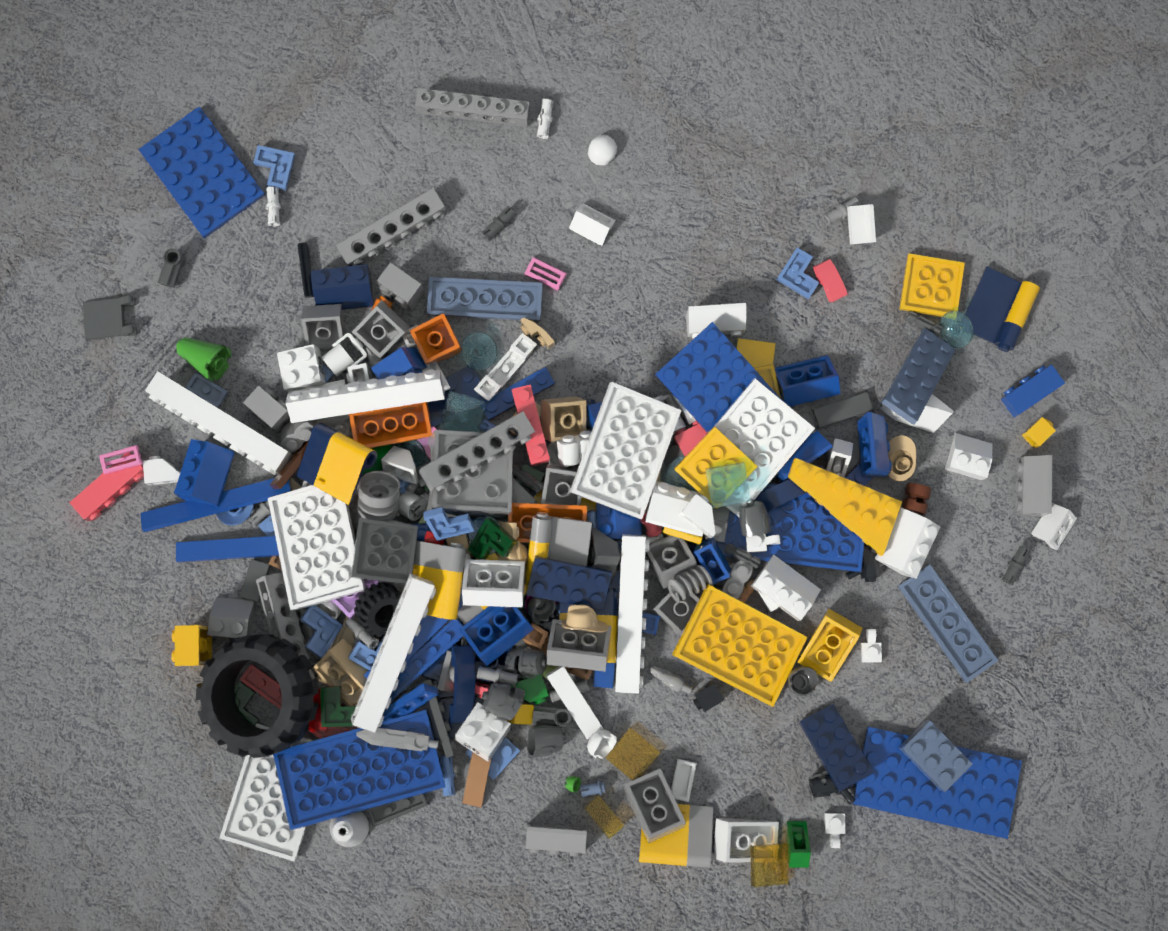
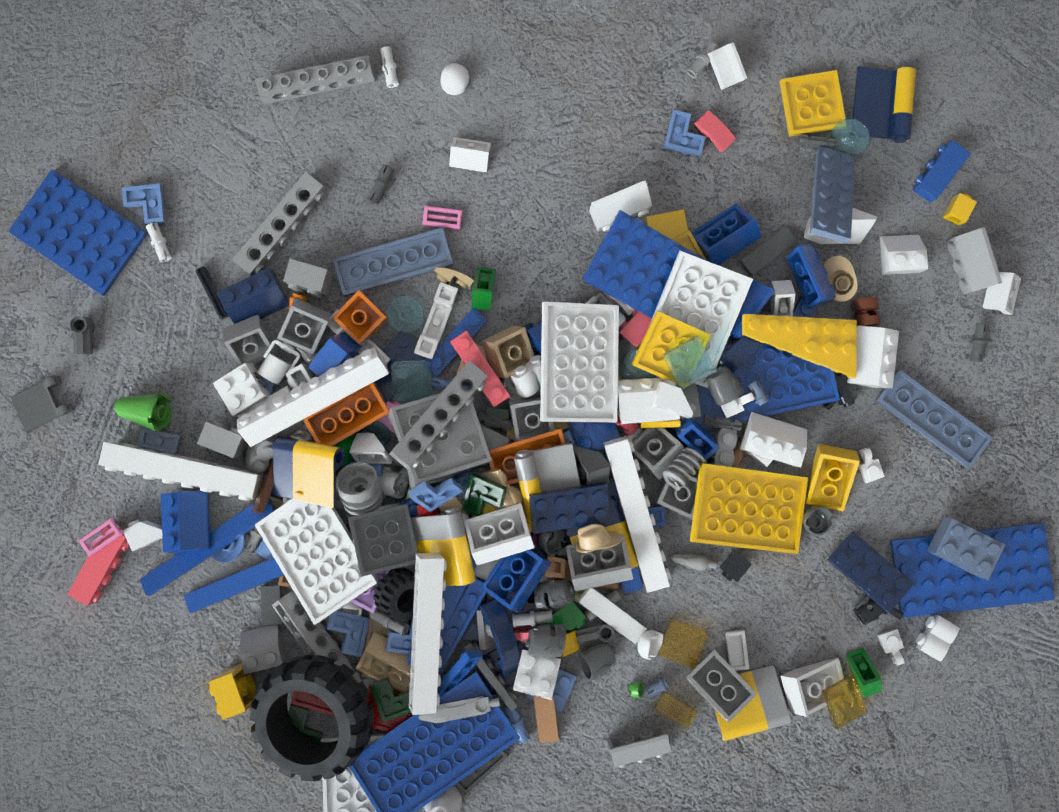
camera: 20 degrees left, 5 degrees up
none -> green slope [471,267,496,310]
none -> sand blue pin [748,380,770,406]
none -> white brick [916,614,960,662]

